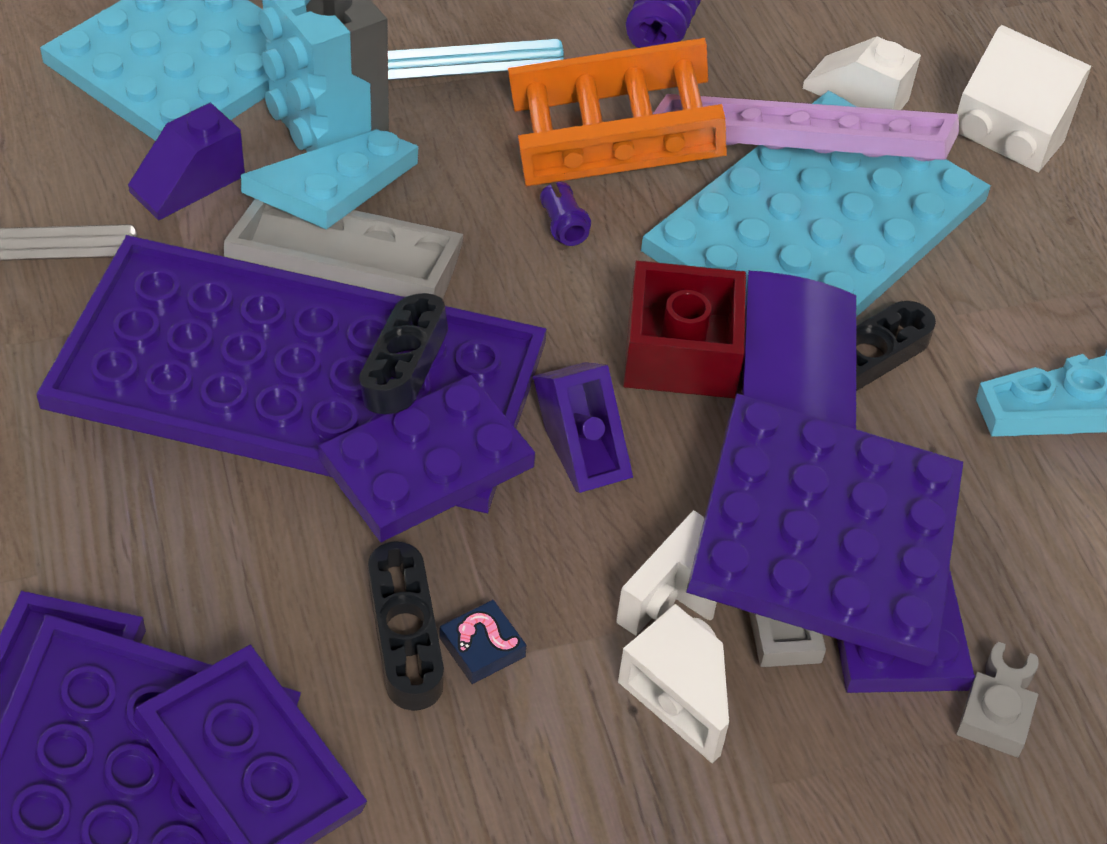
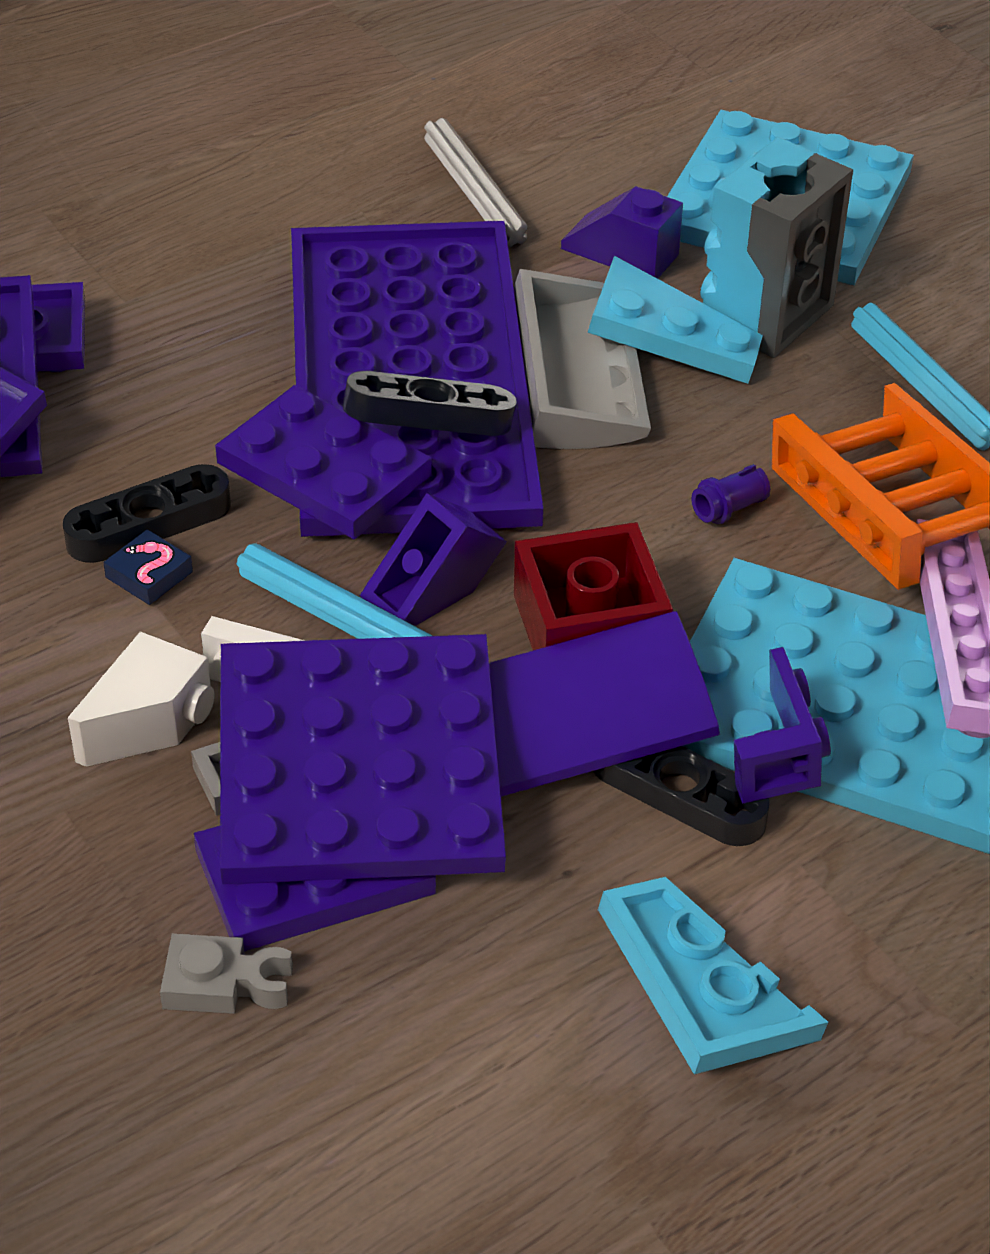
camera: 75 degrees right, 5 degrees down
none -> medium azure axle [236,543,433,639]
none -> dark purple bracket [734,647,831,804]

